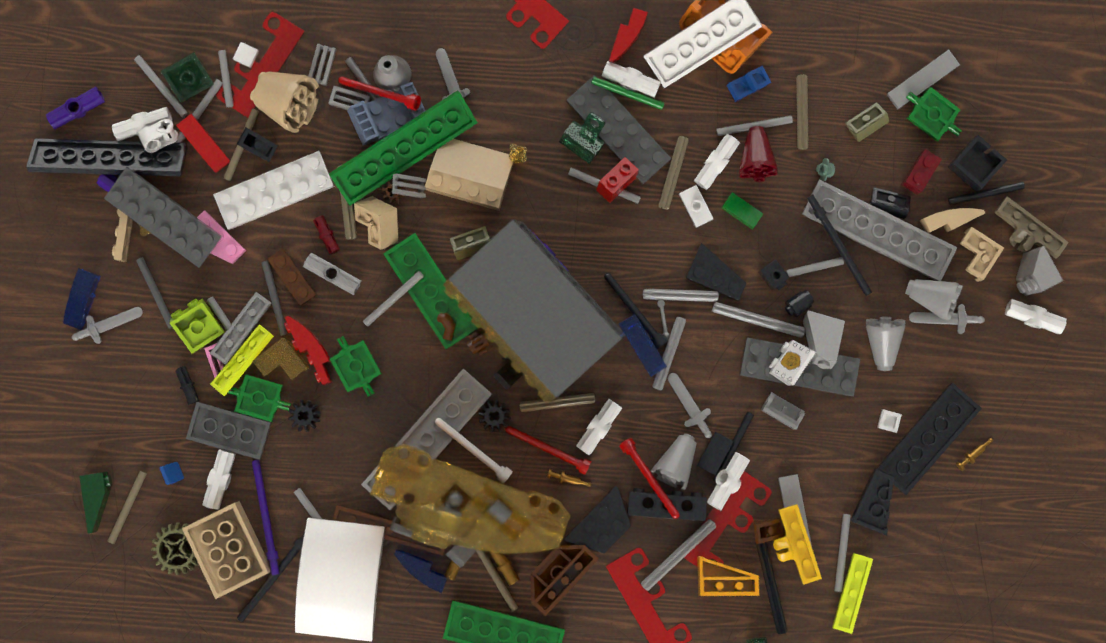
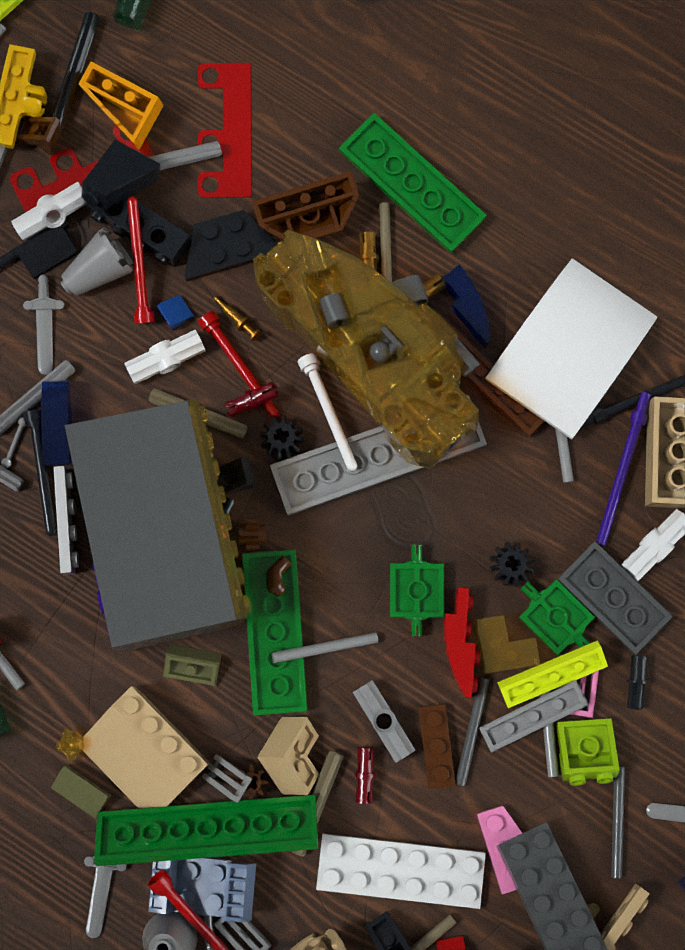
camera: 155 degrees left, 5 degrees down
none -> olive slope [51,765,111,818]
none -> white plate [54,466,79,575]
none -> black slope [81,139,160,210]
none -> blue slope [157,295,194,331]
none -> dark red pin [225,381,279,418]

